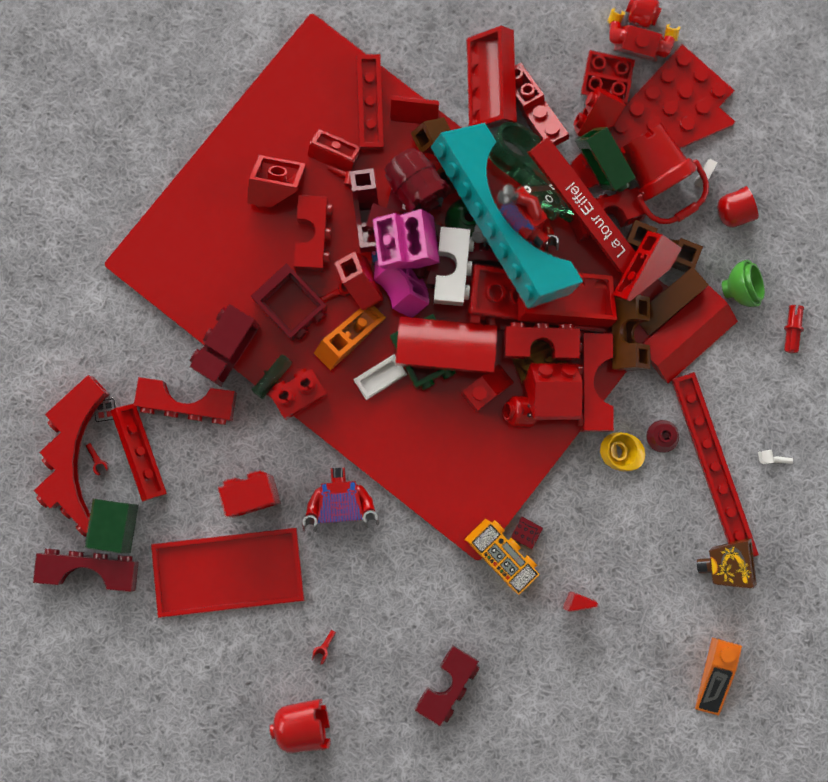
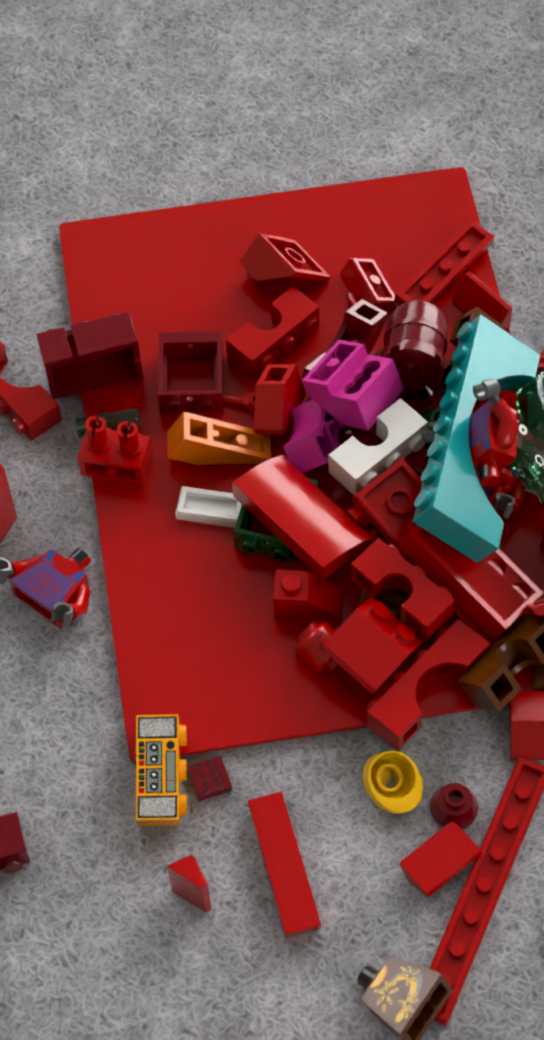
camera: 50 degrees right, 25 degrees down
none -> red slope [248,791,321,938]
none -> red slope [400,821,482,897]

